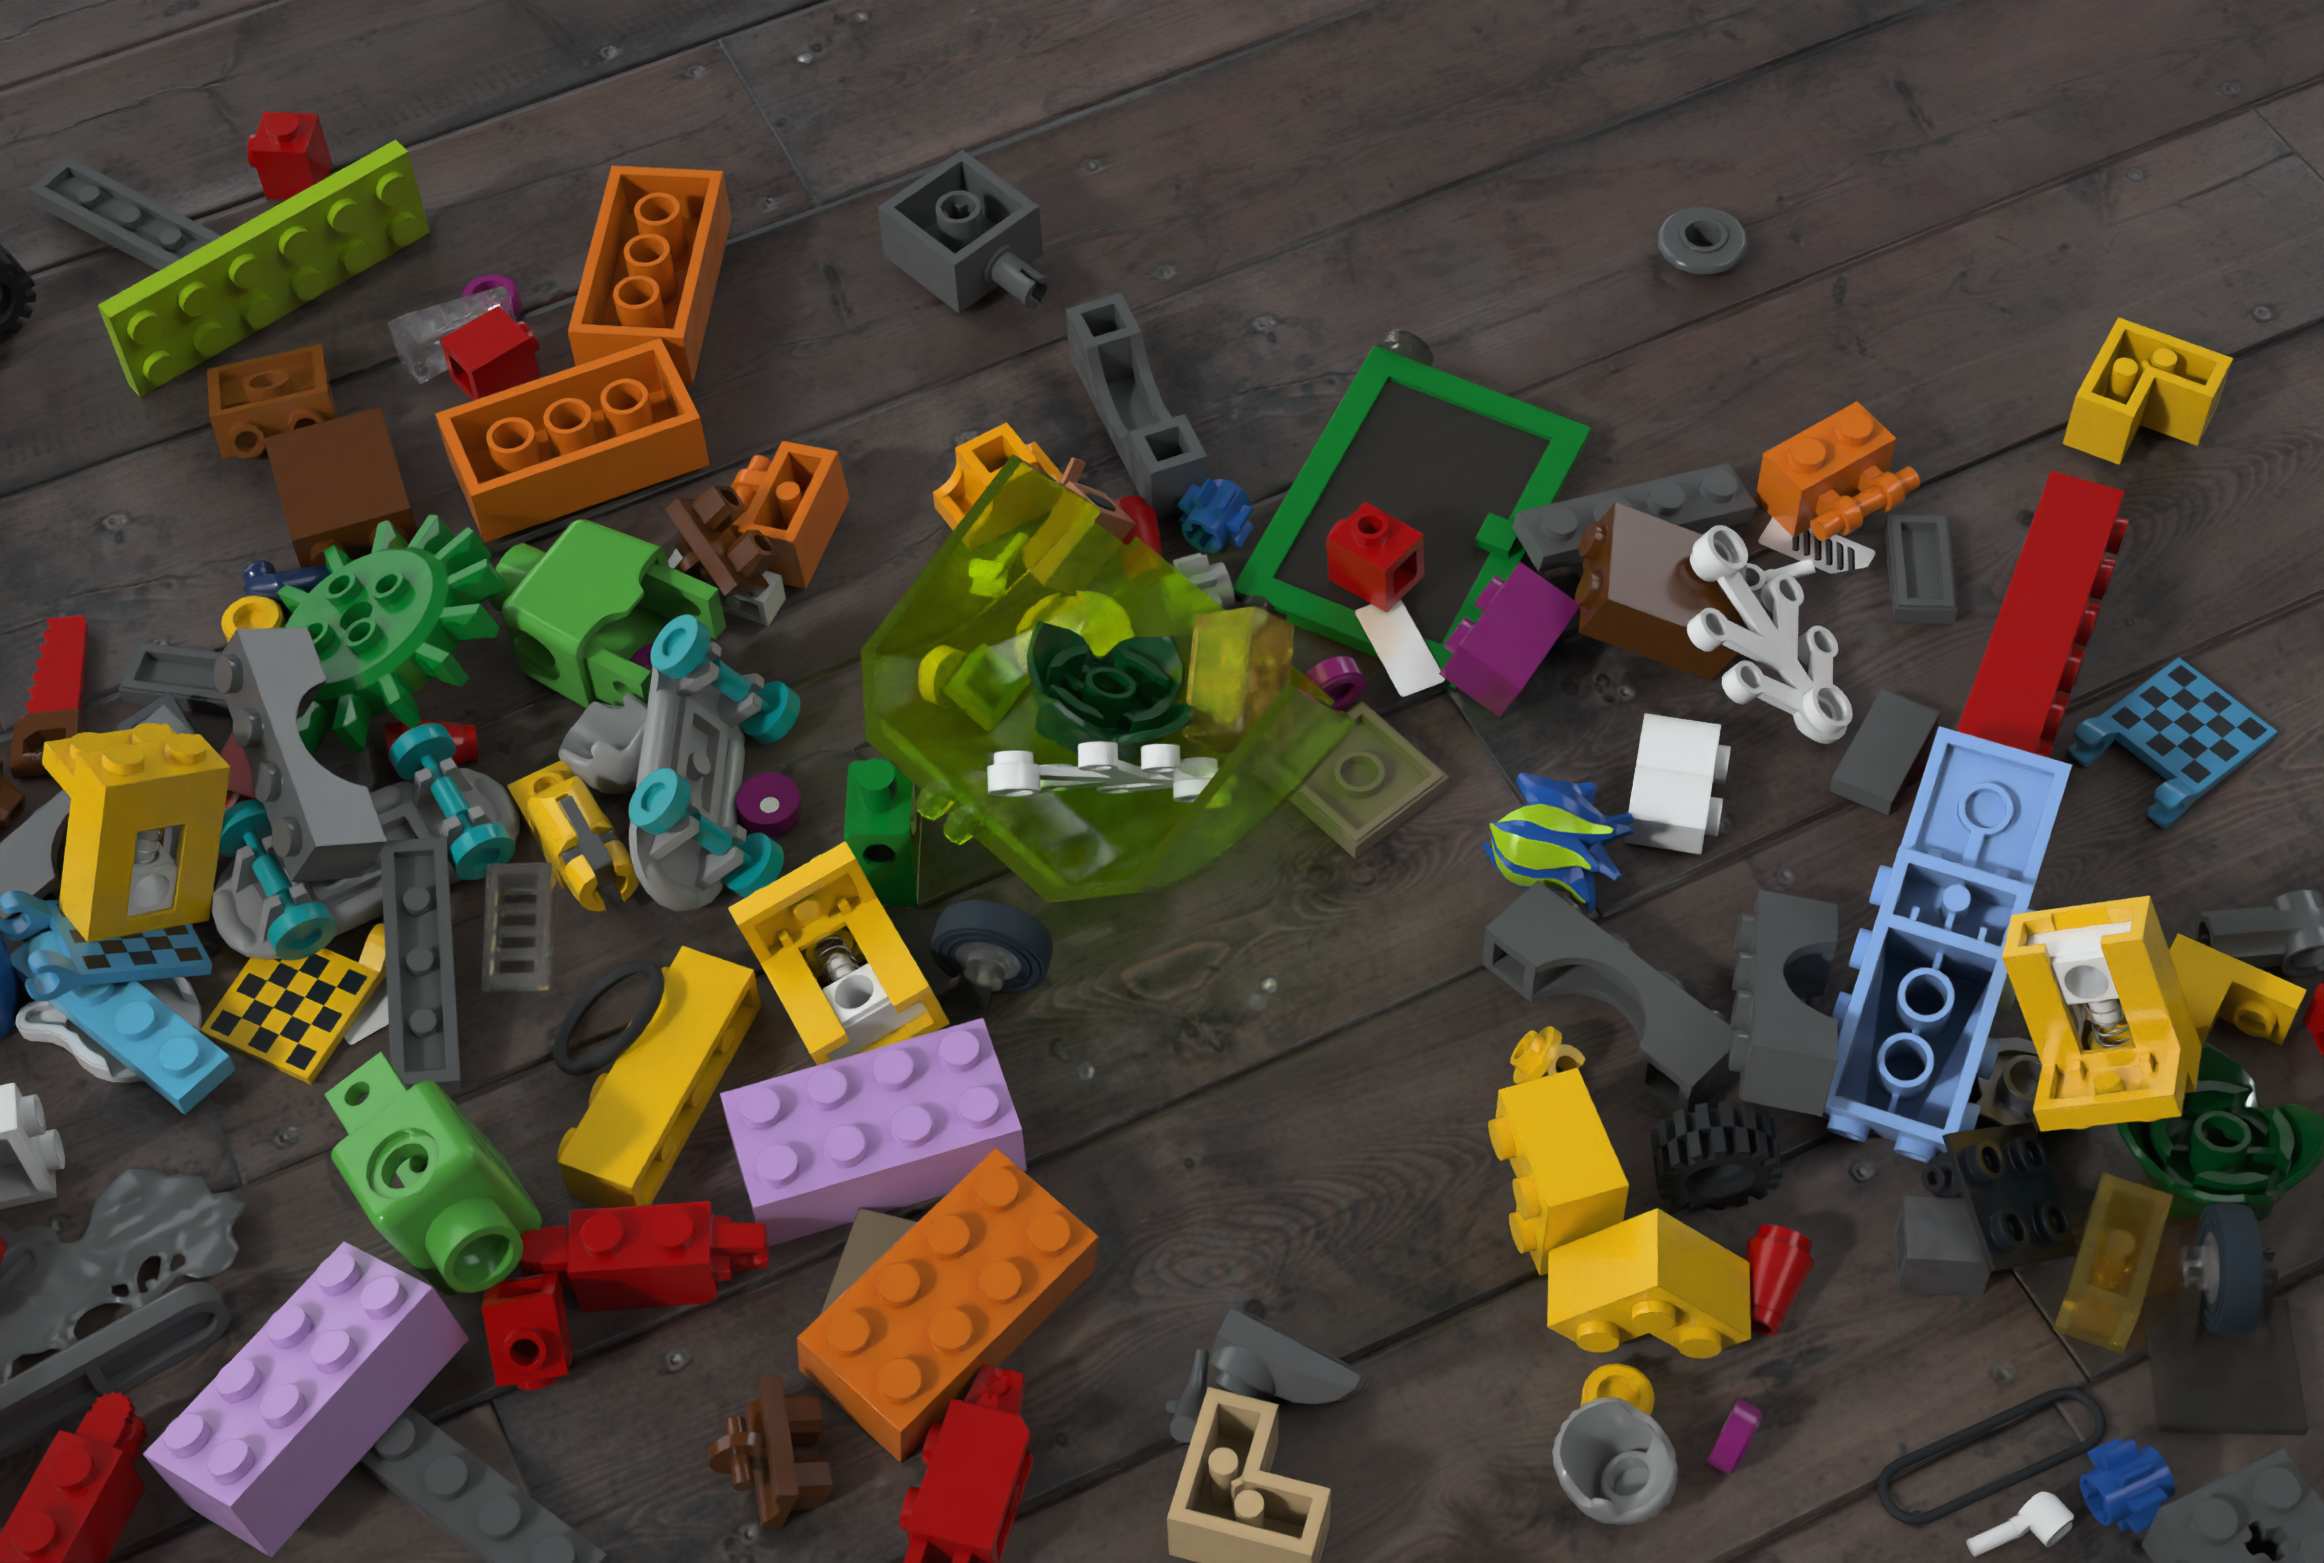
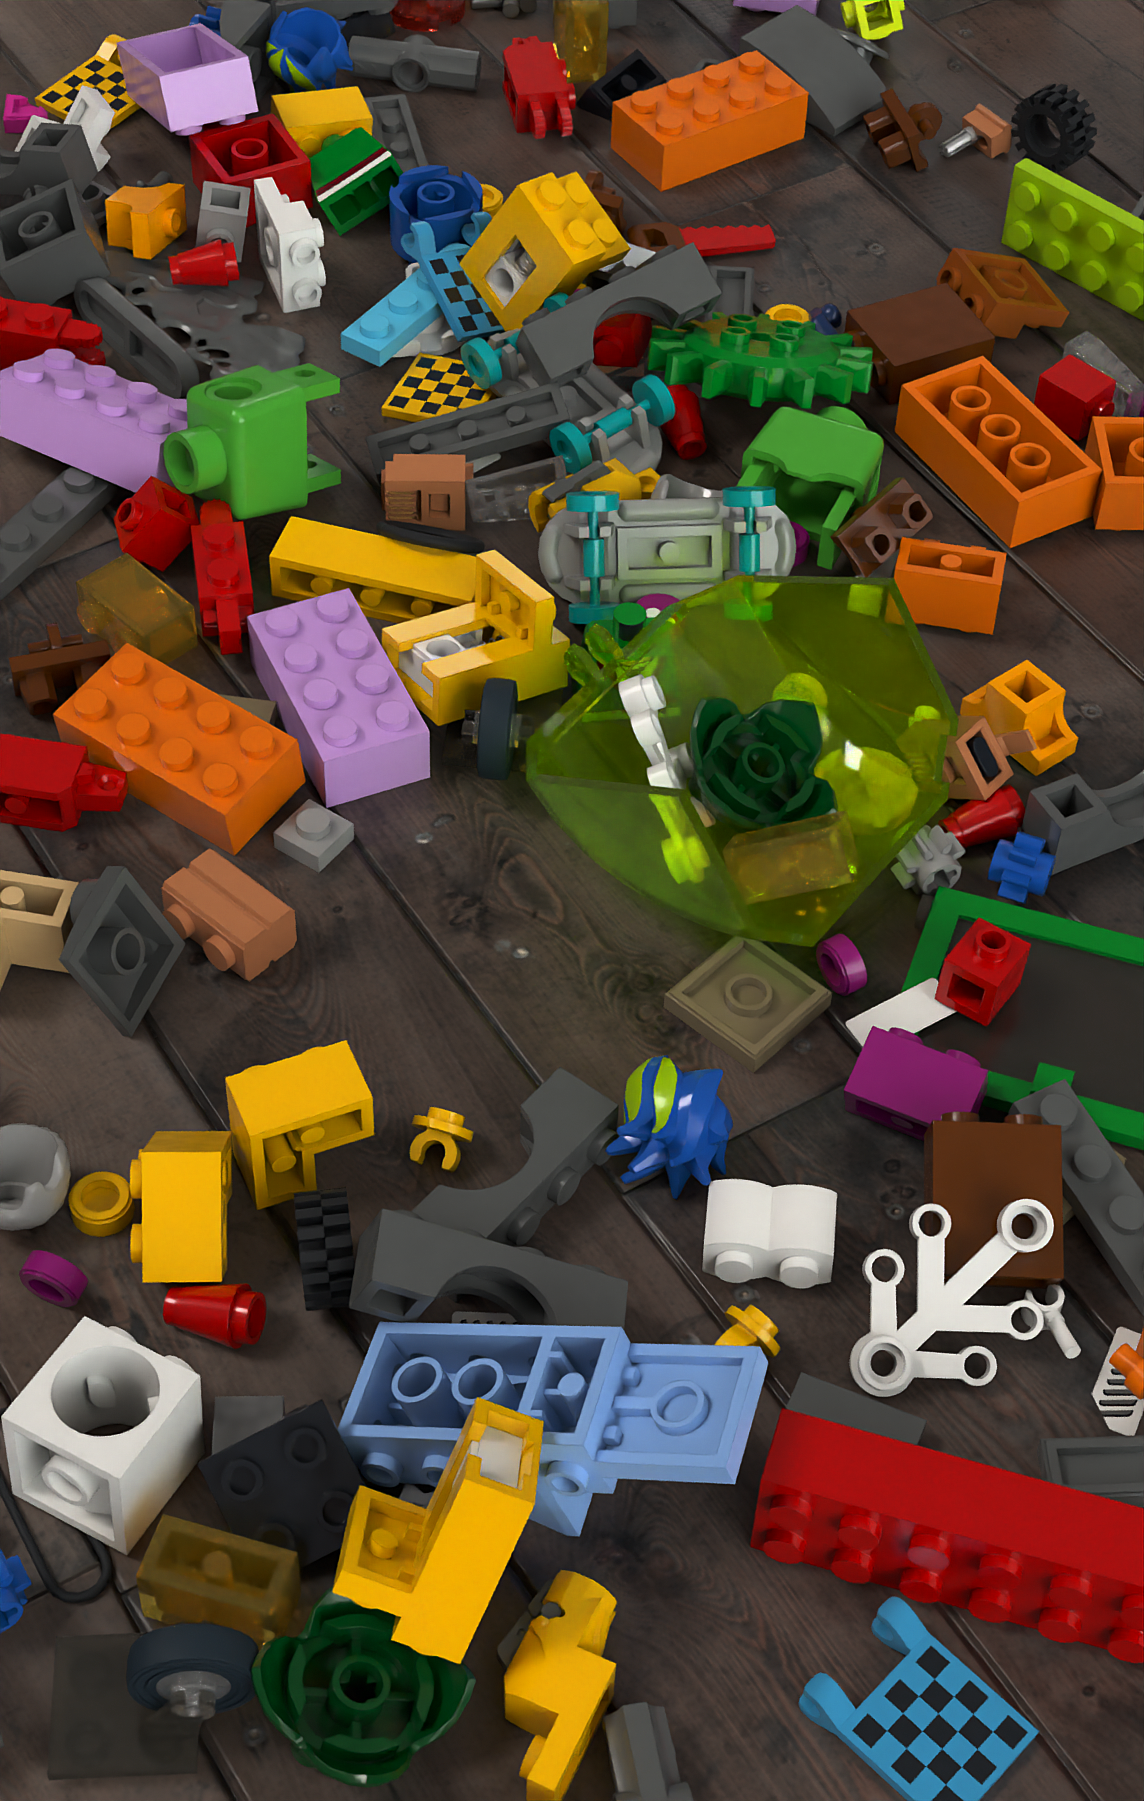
camera: 80 degrees right, 5 degrees down
none -> white brick [1,1316,205,1555]
none -> clear yellow brick [76,553,198,665]
none -> nougat brick [161,848,297,982]
none -> light grey plate [273,799,354,873]
none -> nougat piece [381,454,473,531]
none -> yellow plate [715,1305,781,1358]

